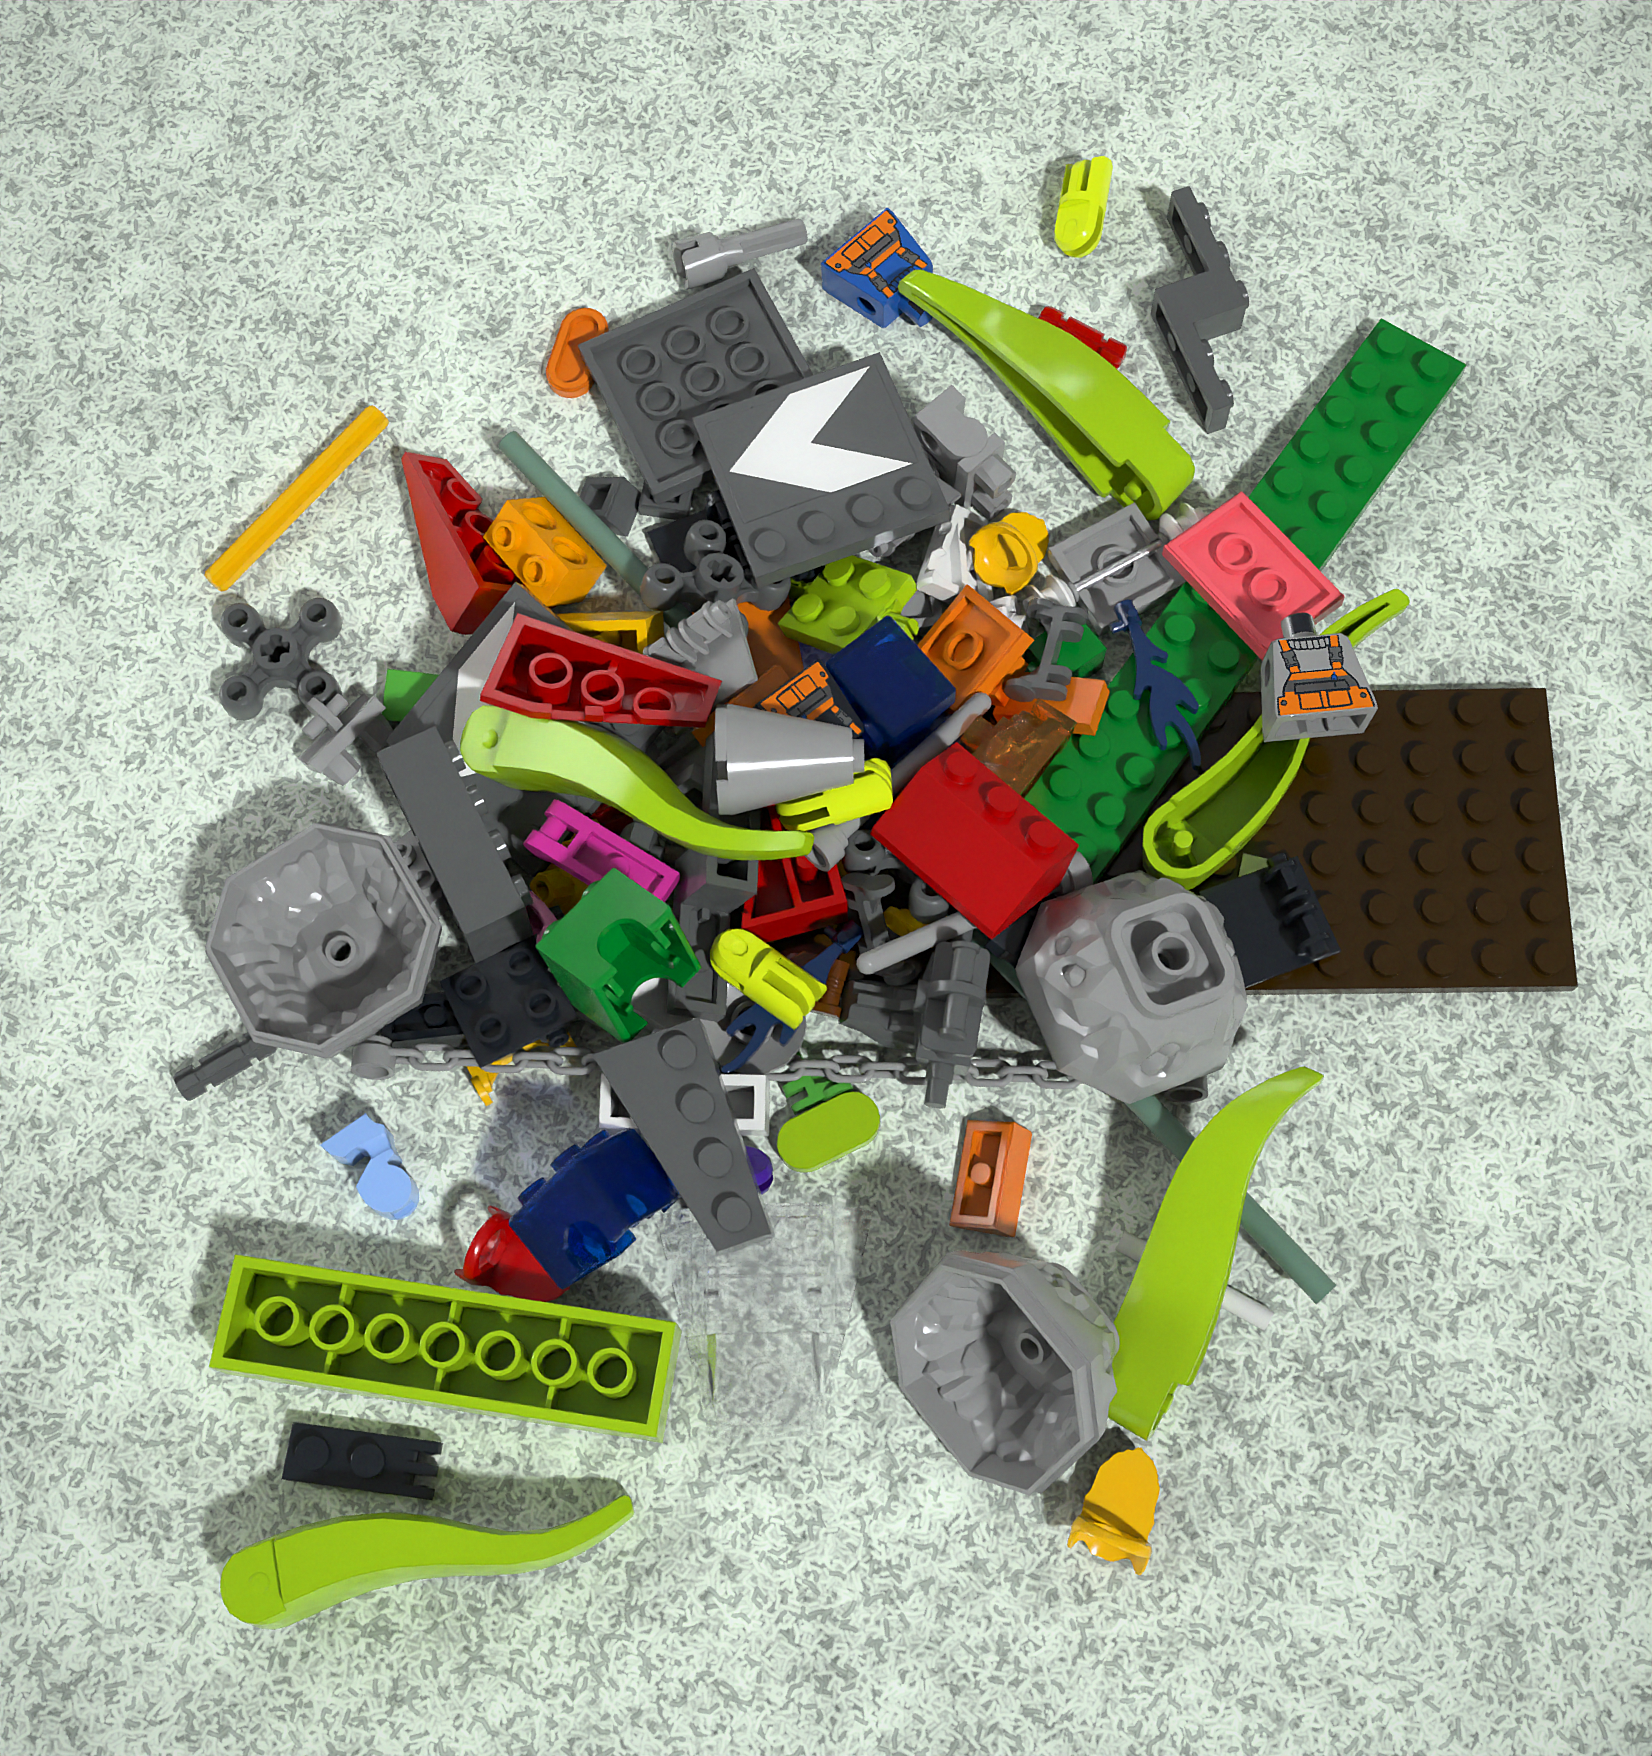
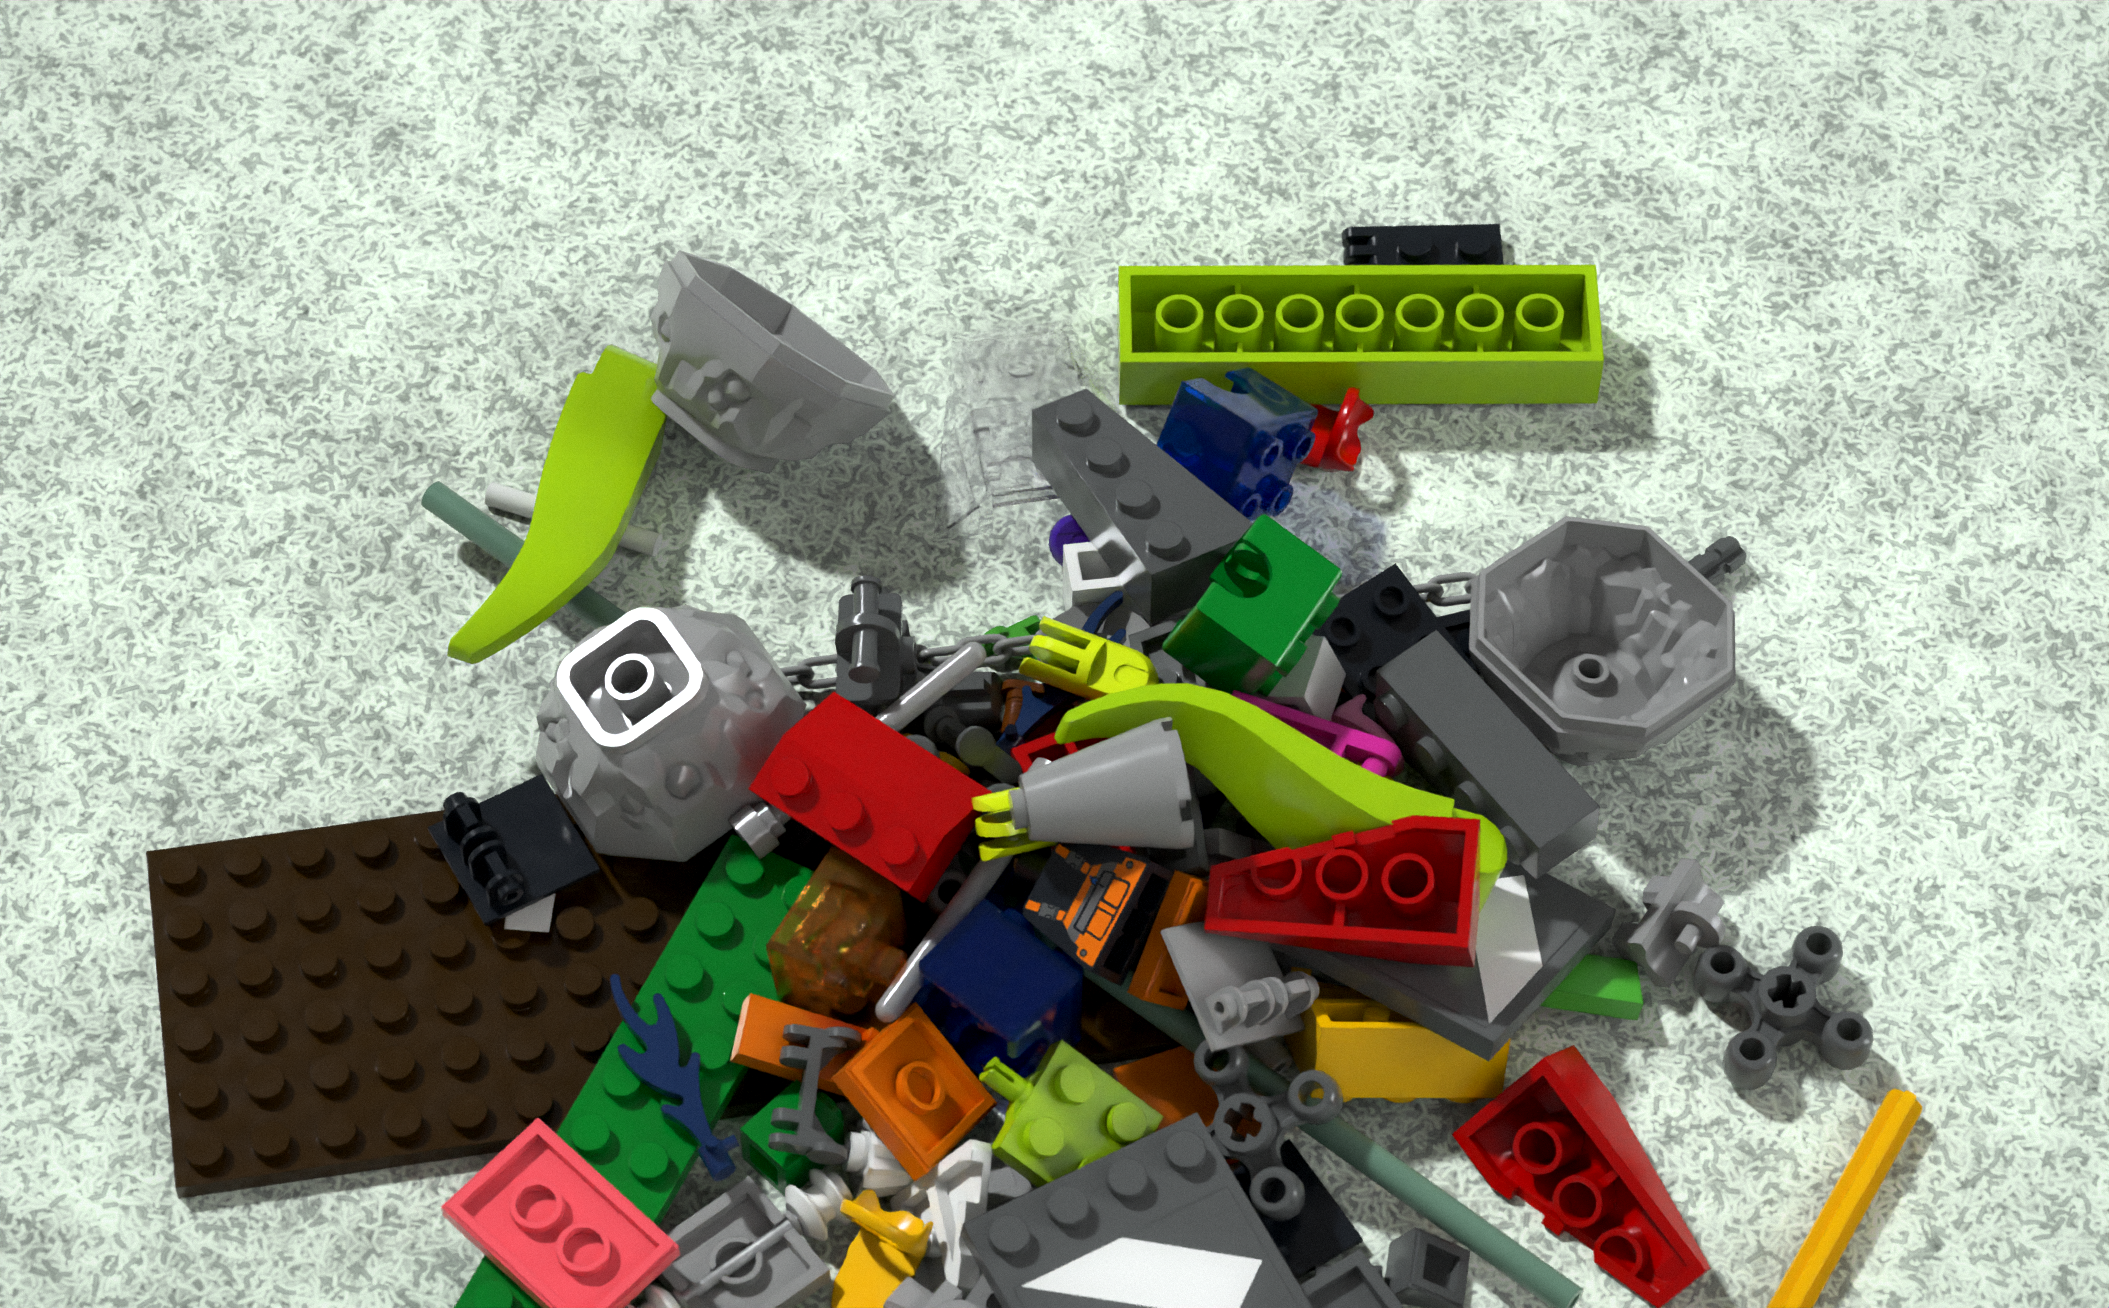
camera: 165 degrees right, 15 degrees down
lime animal [220,1495,634,1630] -> none
light blue leg [320,1113,419,1220] -> none
light orange brick [483,497,607,607] -> none
lime tile [777,1092,880,1173] -> none
orange slope [949,1120,1032,1237] -> none
yellow piece [1067,1447,1160,1576] -> none
lime animal [1142,589,1410,890] -> none
torso [1261,613,1378,742] -> none

